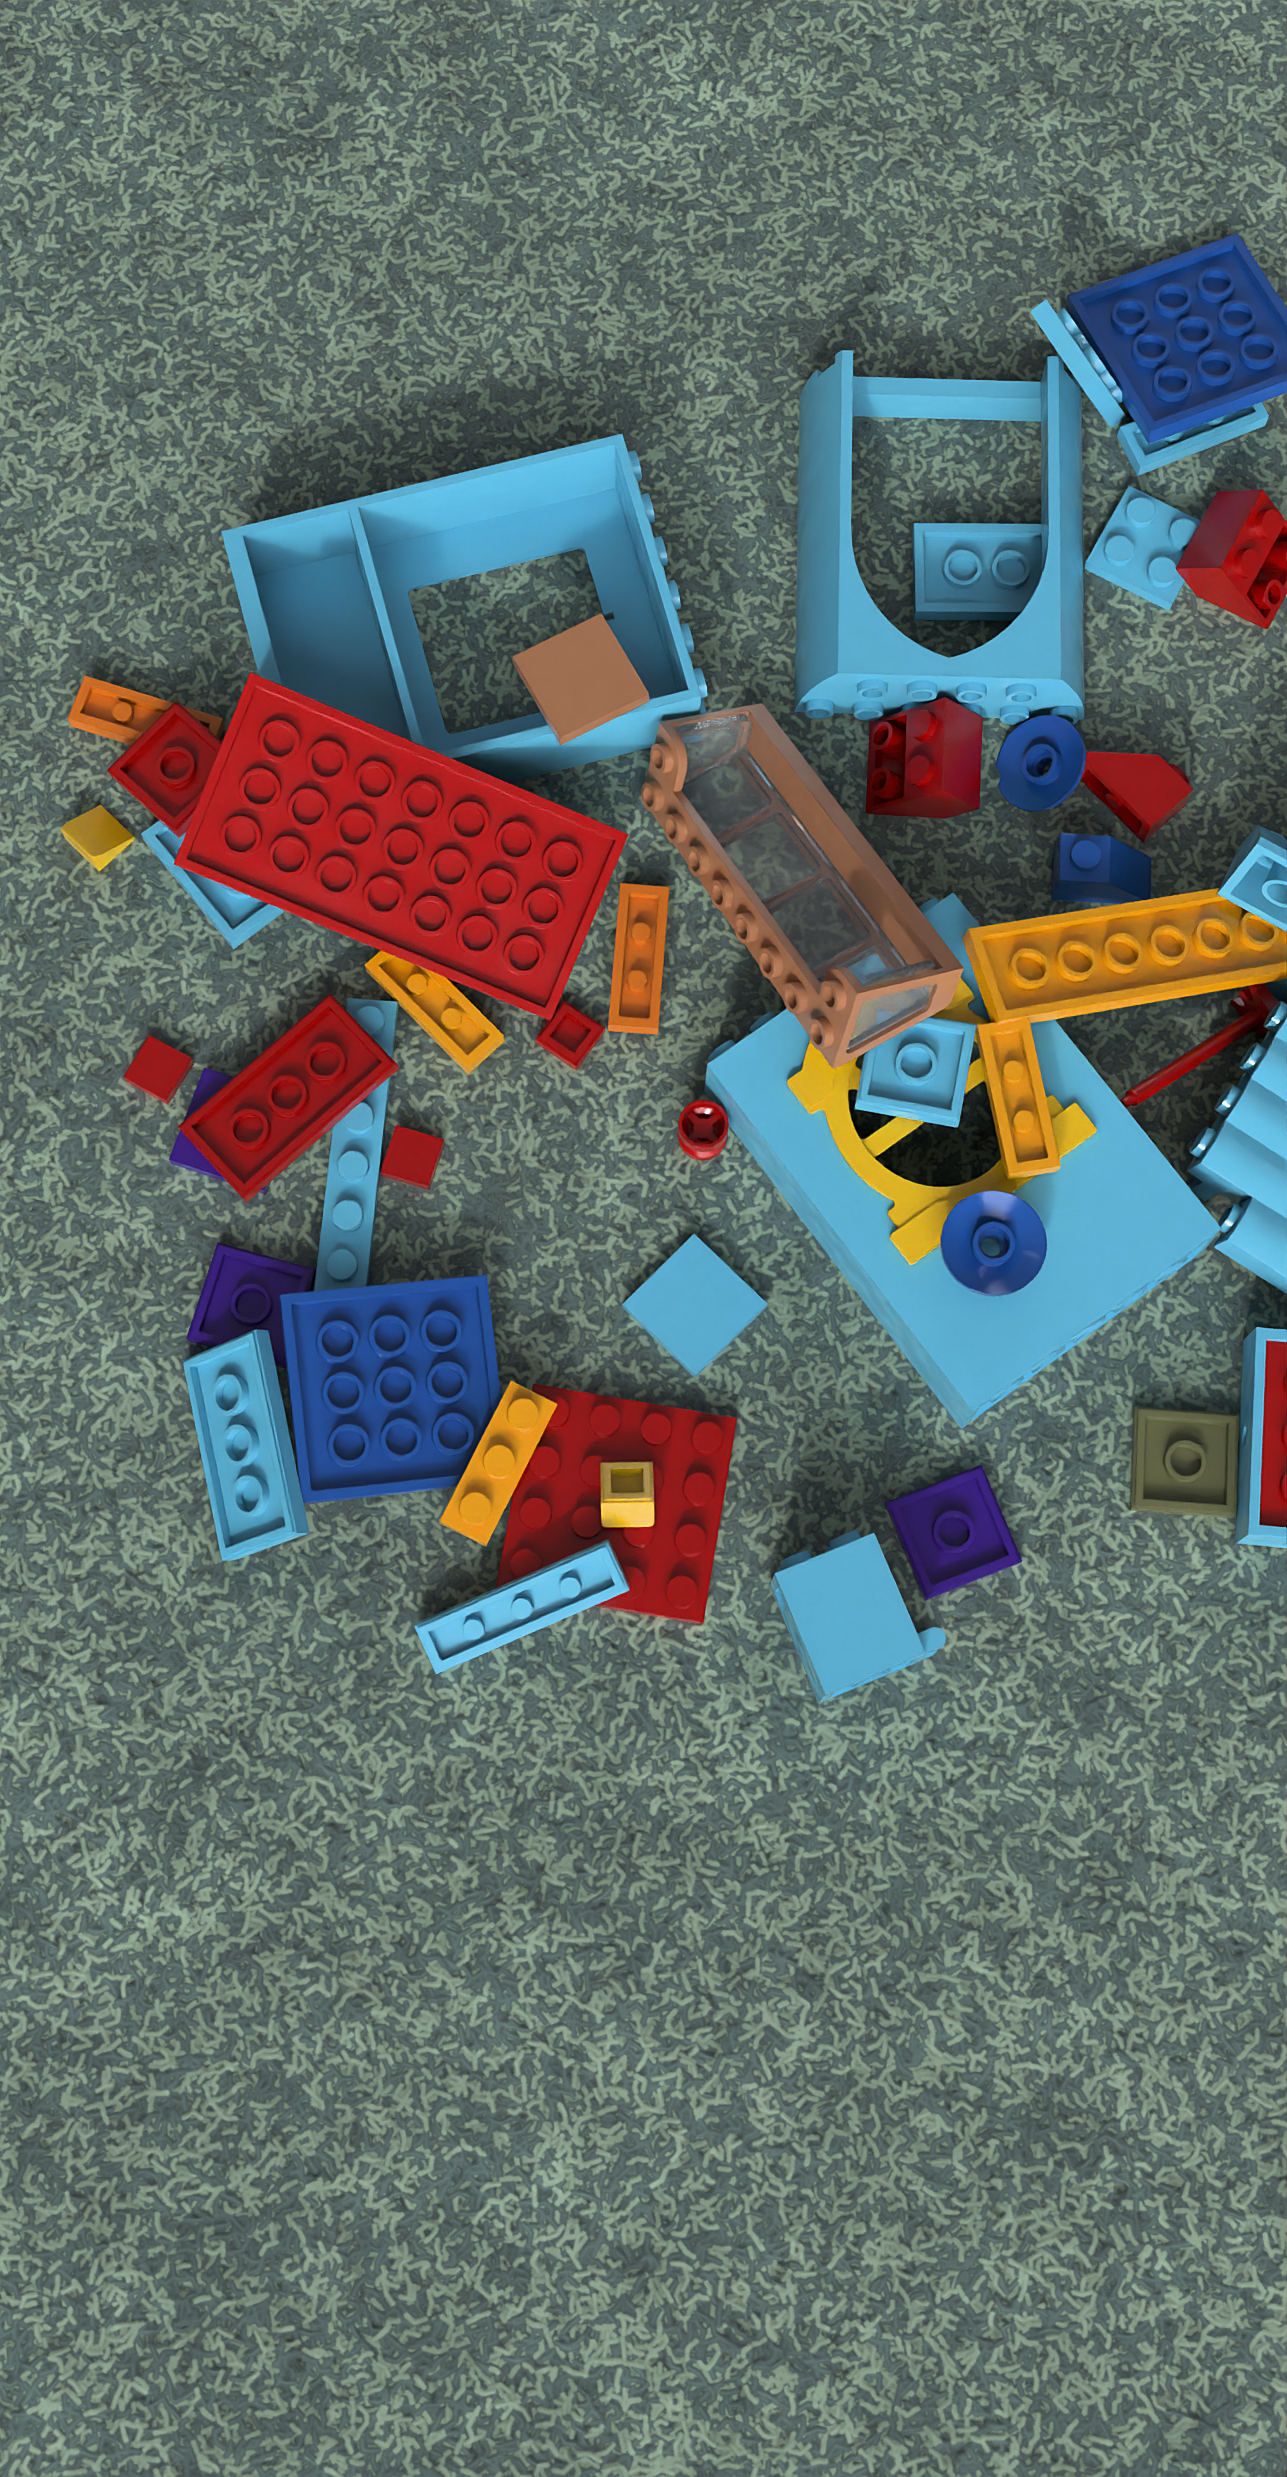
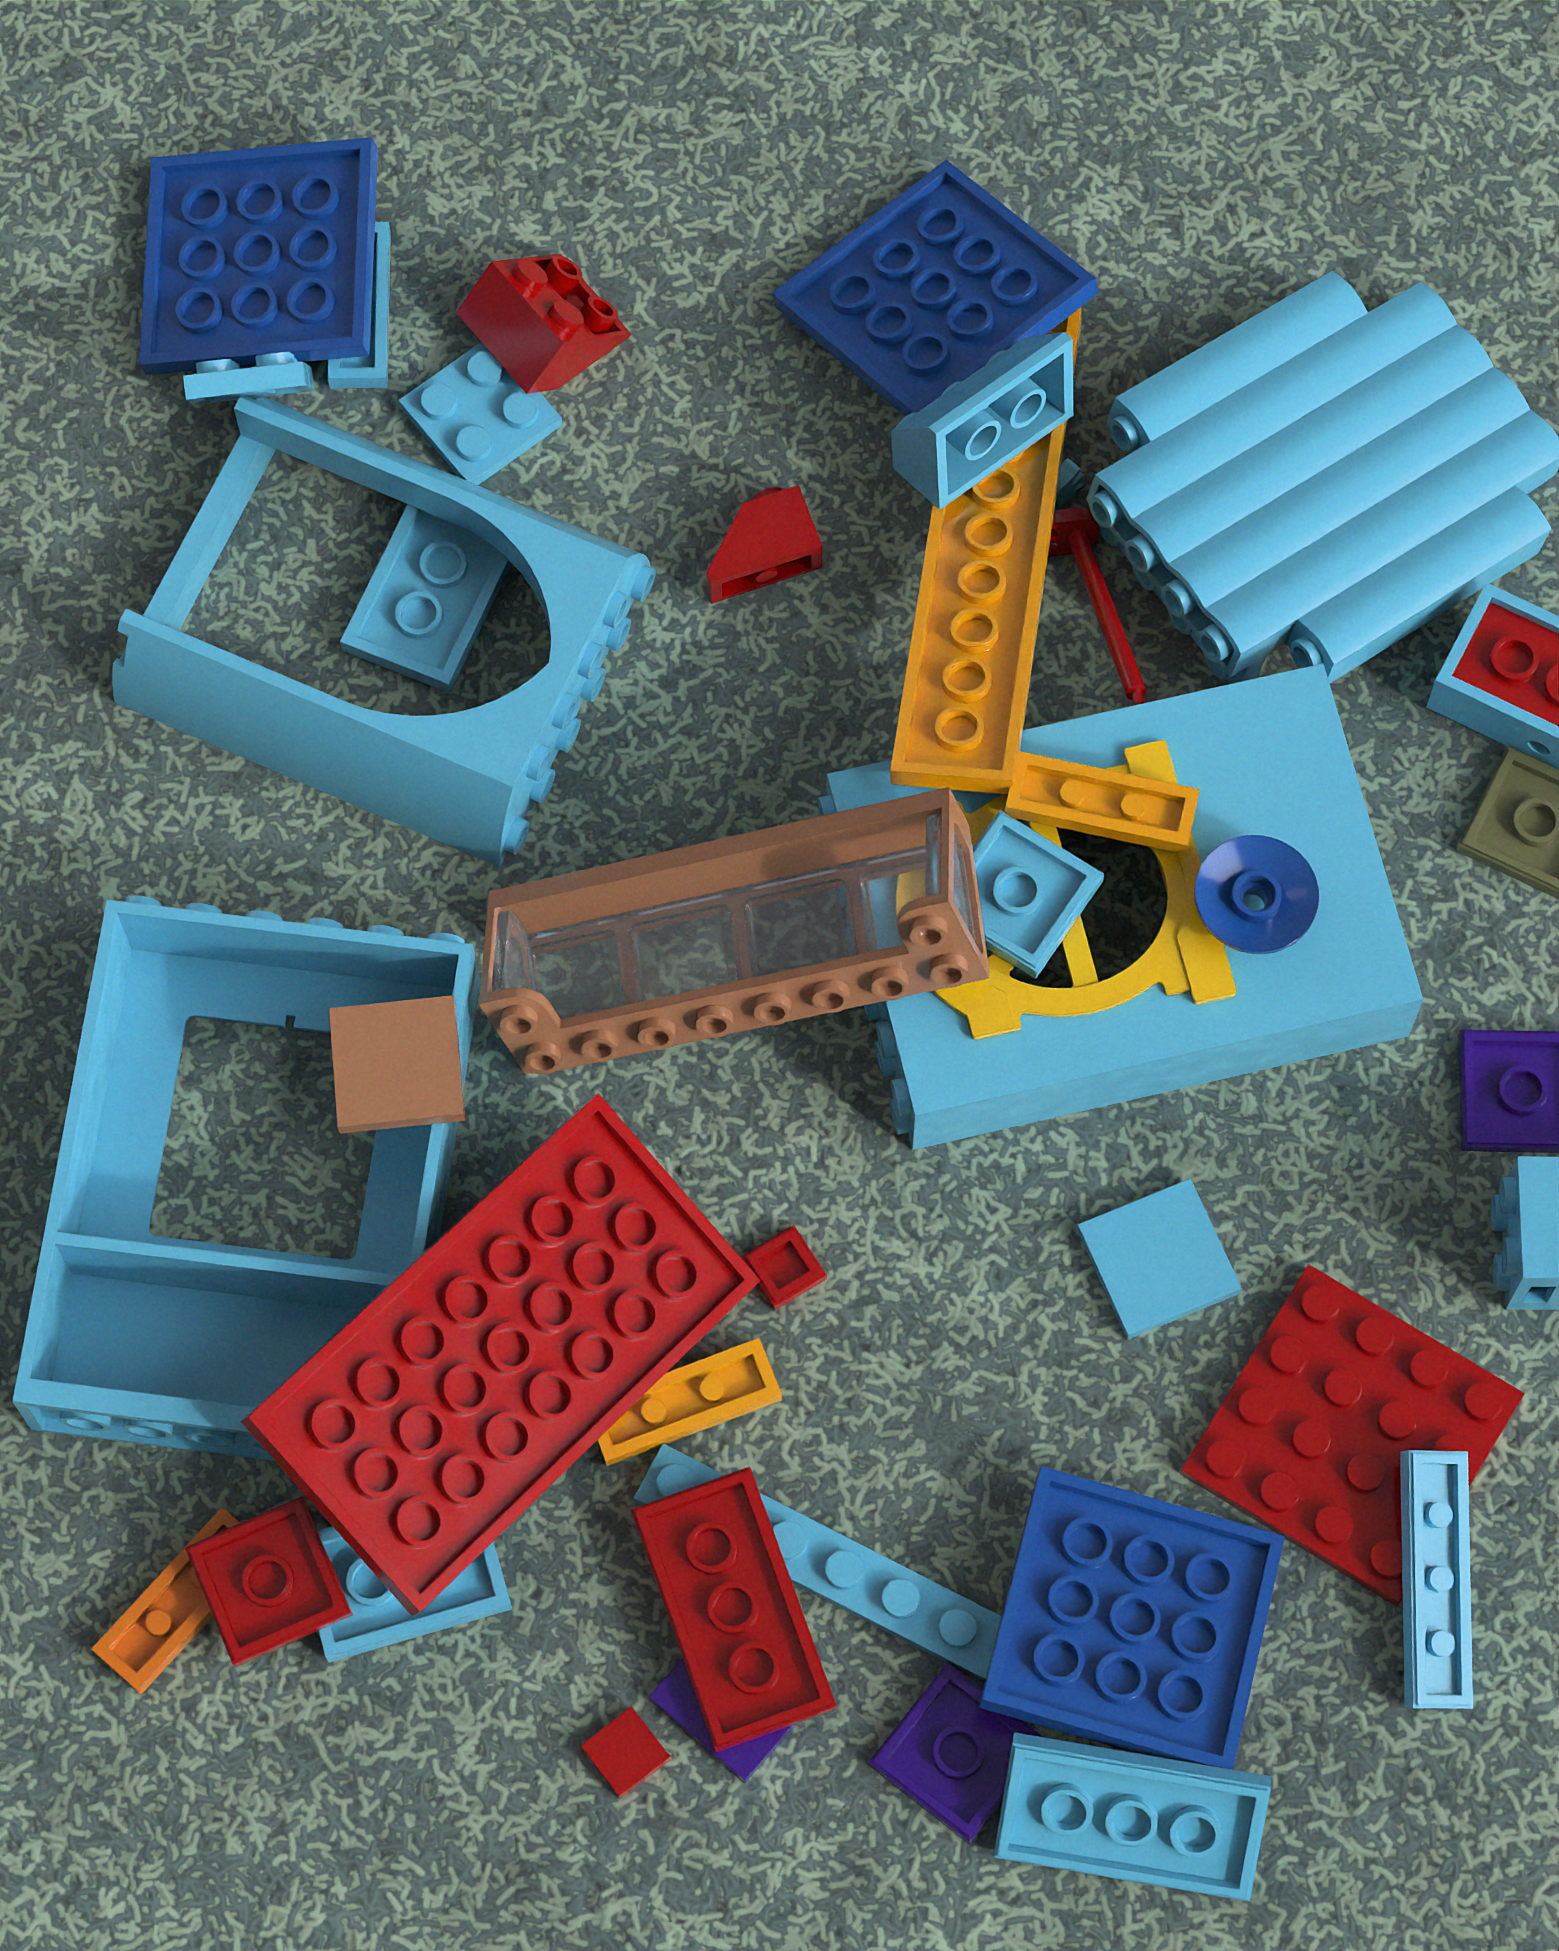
camera: 65 degrees left, 5 degrees down
yellow slope [60,805,135,872] -> none
red tile [380,1125,445,1190] -> none
light orange plate [439,1381,557,1546] -> none
yellow slope [600,1461,654,1528] -> none
orange plate [608,883,670,1035] -> none
red wheel [677,1099,729,1161] -> none
red slope [865,697,983,819] -> none
blue dish [996,715,1086,812] -> none
blue slope [1051,833,1152,904] -> none

